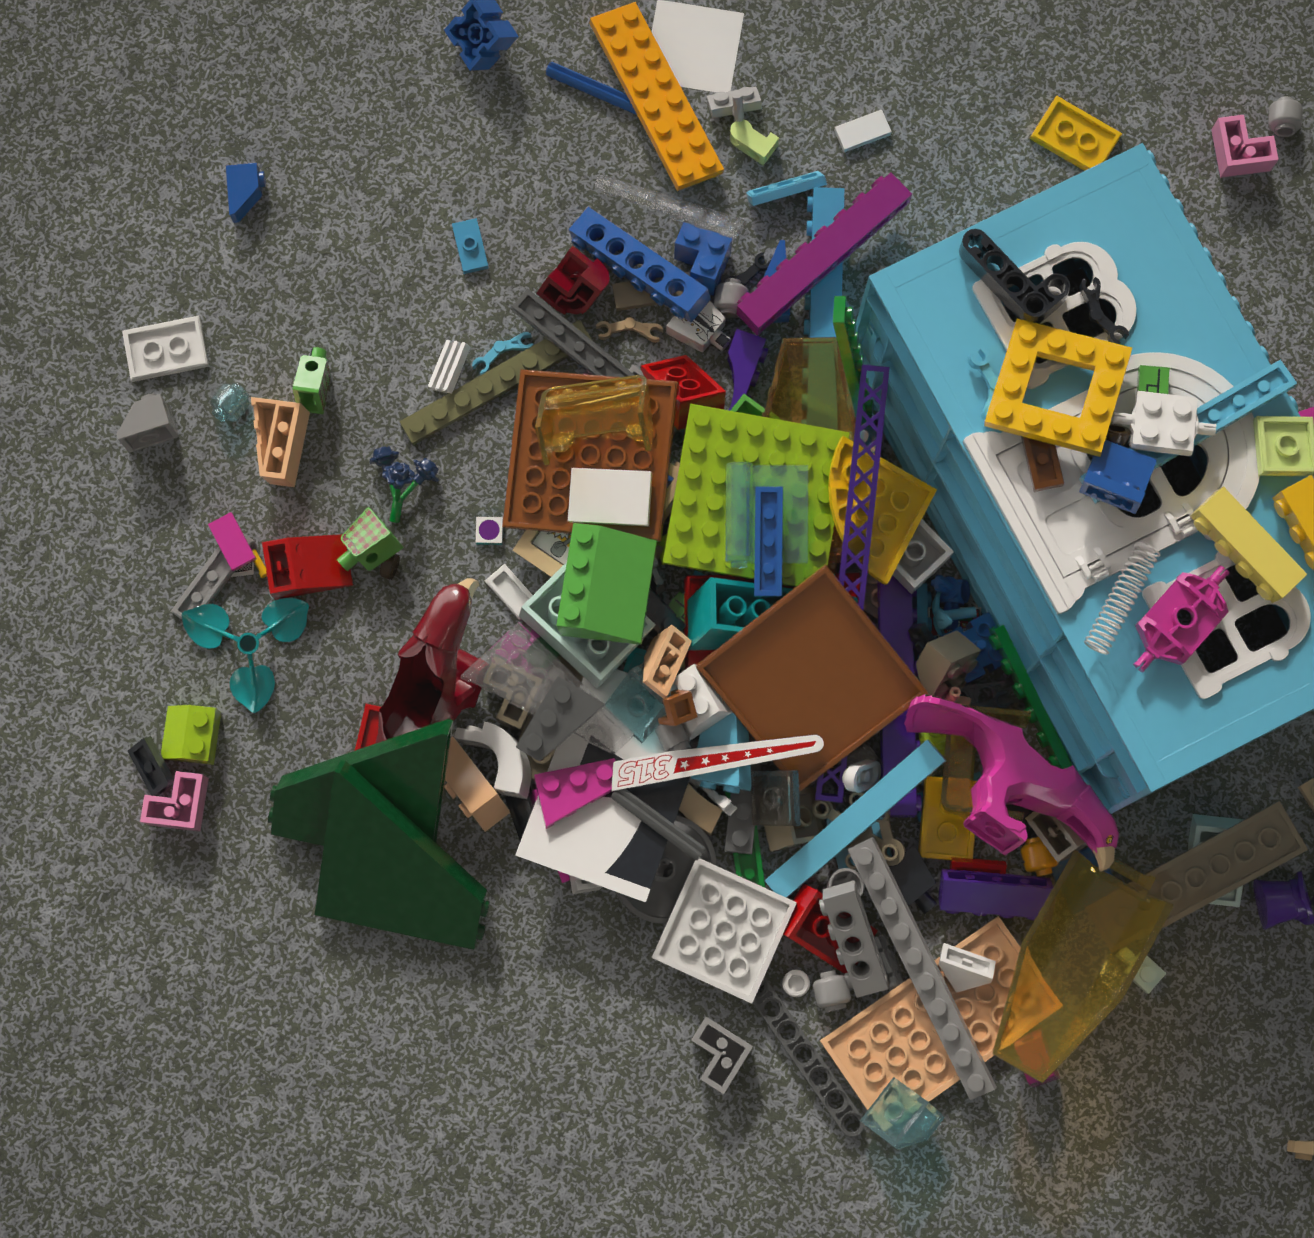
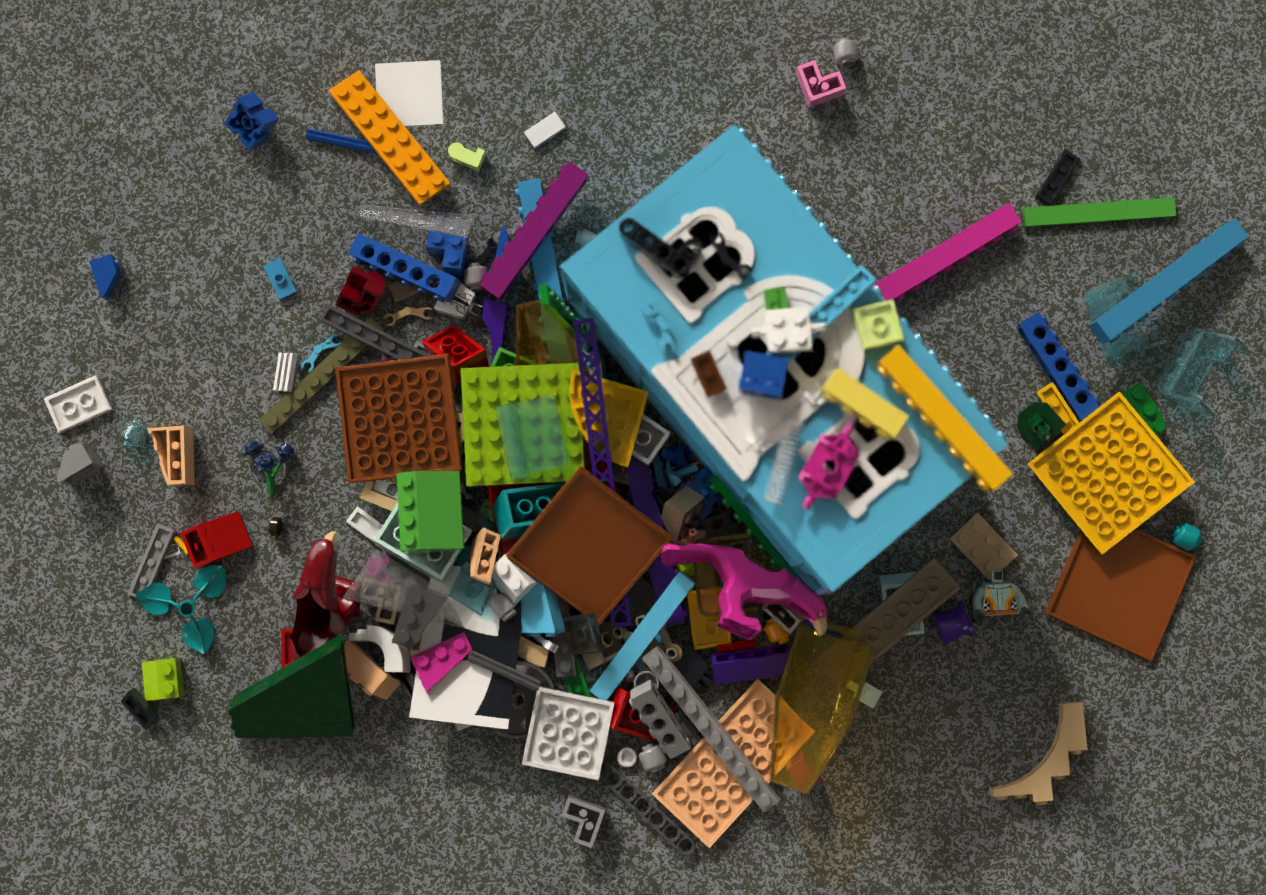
camera: 10 degrees left, 5 degrees up
bright pink brick [140,771,209,831] -> none
dark pink tile [208,512,256,572] -> none
bright green torso [292,347,331,414] -> none
dark green slope [314,760,490,950] -> none
bright green torso [337,507,404,571] -> none
tile [476,517,503,545] -> none
clear yellow windscreen [535,375,653,465] -> none
white tile [568,468,653,526] -> none
sticker [612,735,824,791] -> none
dark orange panel [658,690,698,726] -> none
light grey plate [707,86,762,122] -> none
medium azure tile [746,171,827,206] -> none
blue plate [754,487,783,597] -> none
white plate [842,759,881,793] -> none
clear light blue slope [860,1077,945,1150] -> none
white slope [939,943,996,993] -> none
yellow plate [984,318,1132,457] -> none
yellow tile [1030,95,1122,171] -> none
dark brown tile [1106,424,1131,445] -> none

